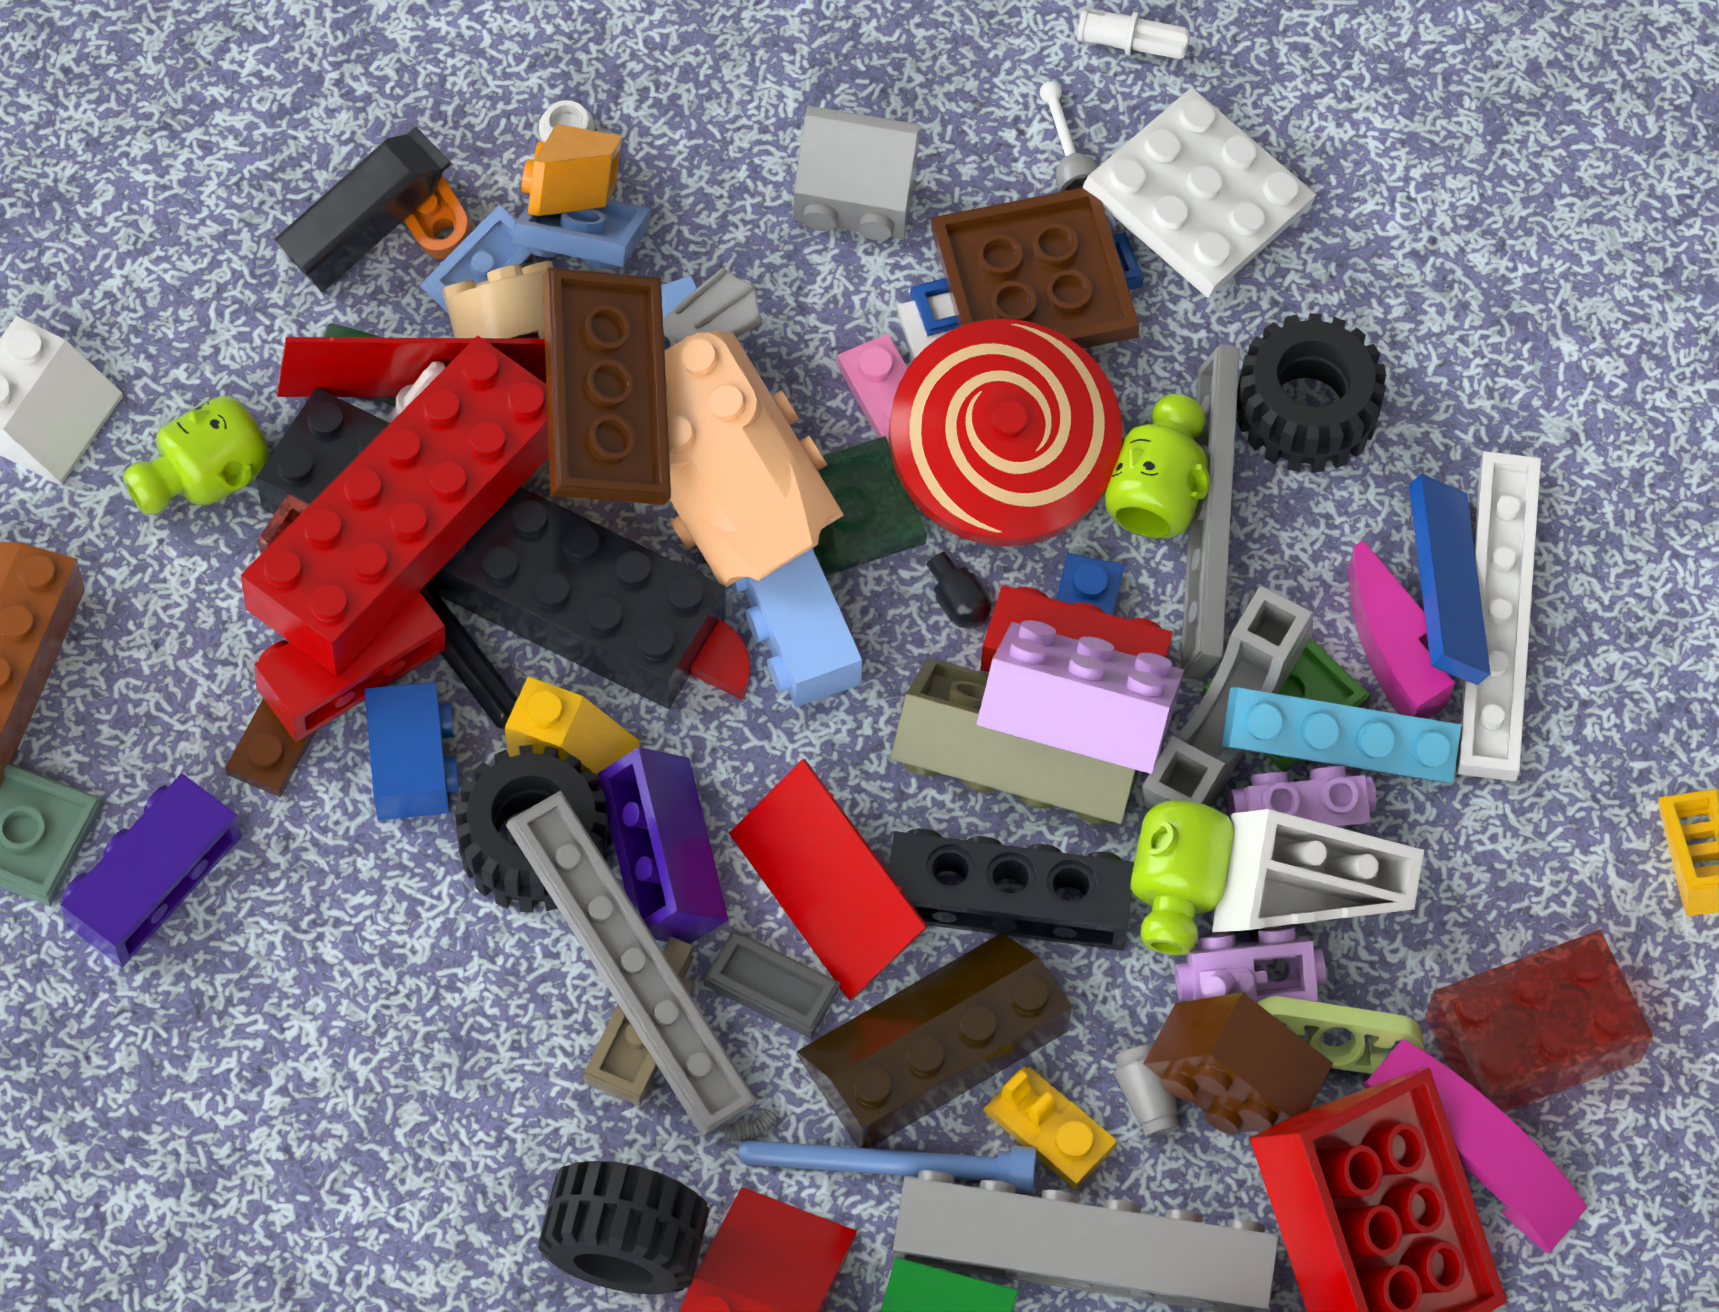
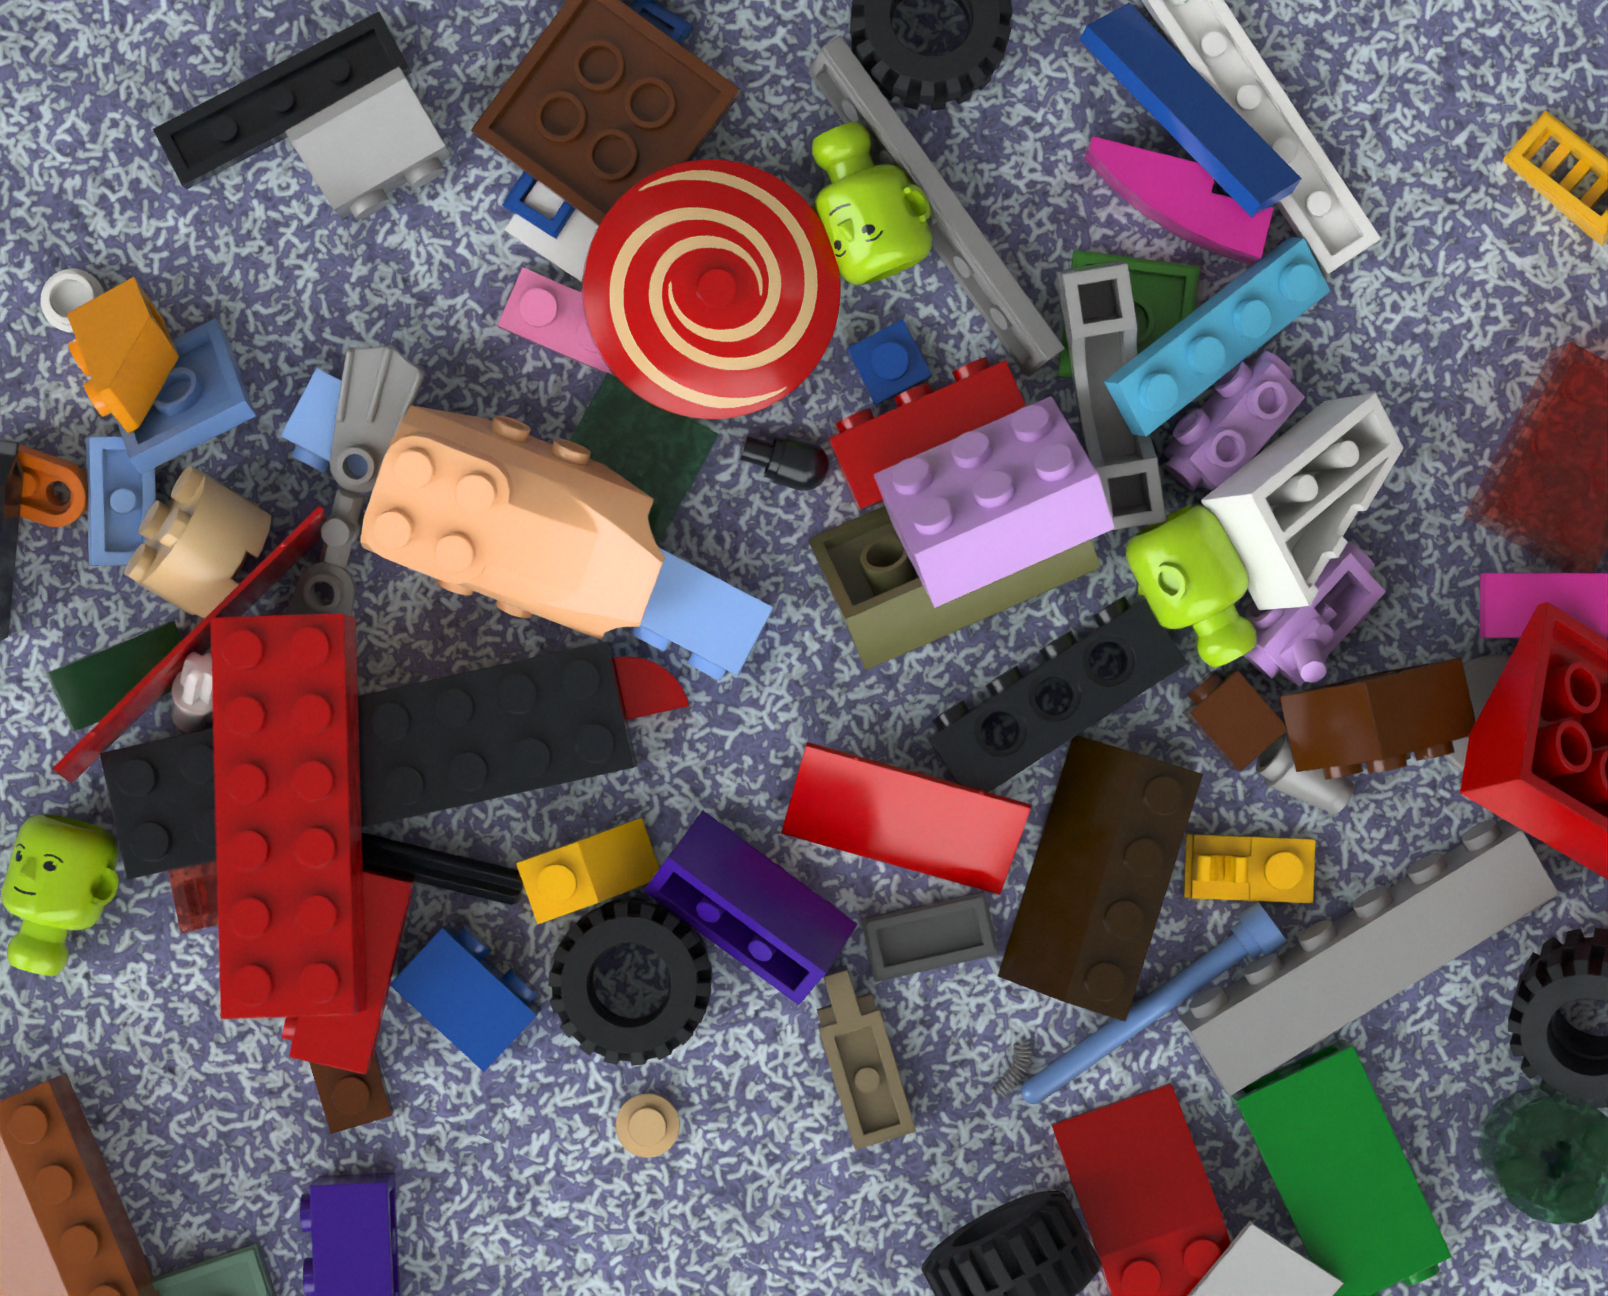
camera: 40 degrees left, 25 degrees up
light grey tile [506,790,757,1137] -> none
reddish brown tile [542,267,671,505] -> none
yellowish green beam [1257,996,1425,1074] -> none
none -> black plate [153,12,412,189]
none -> tan plate [616,1093,680,1158]
none -> reddish brown brick [1182,670,1287,771]

